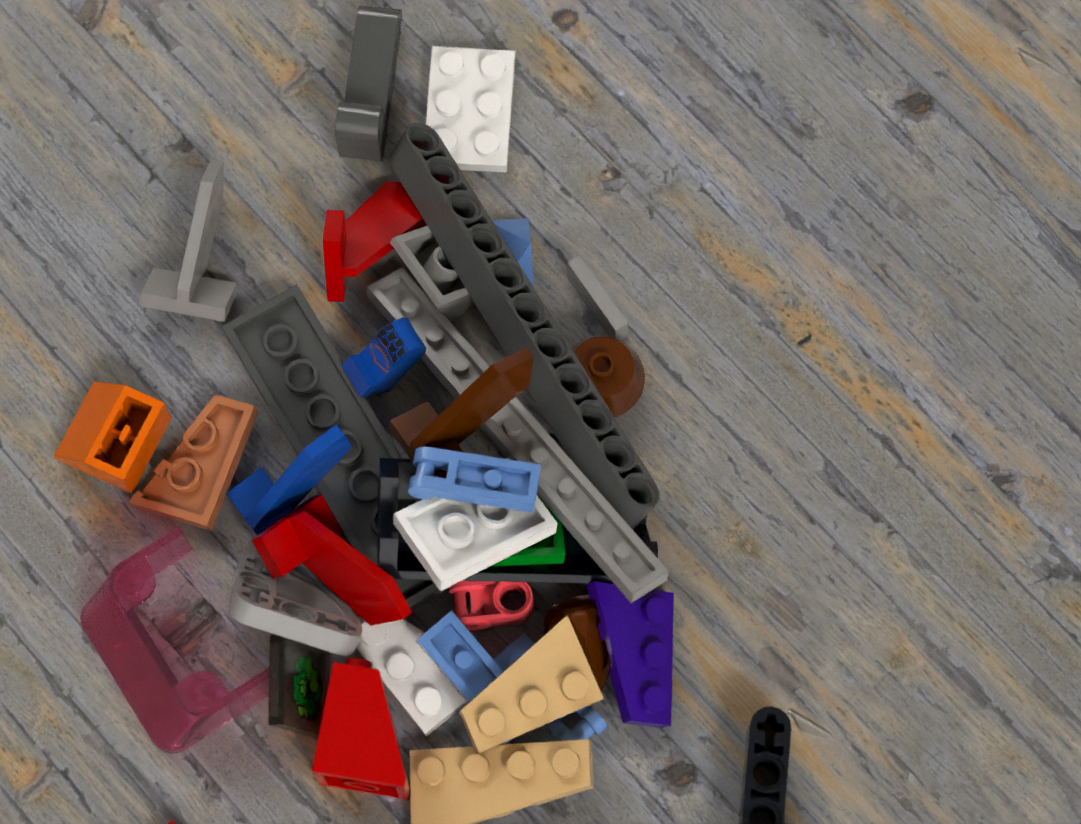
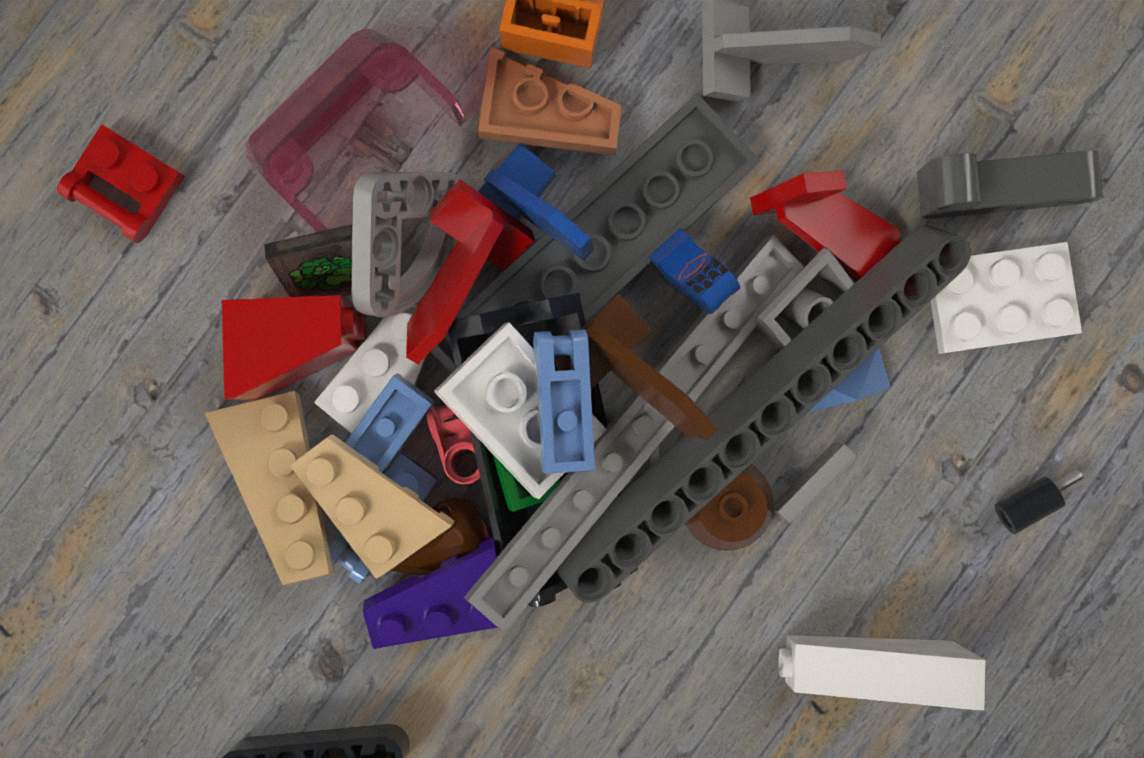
camera: 80 degrees right, 15 degrees up
none -> white slope [778,635,985,710]
none -> black piece [995,470,1085,534]

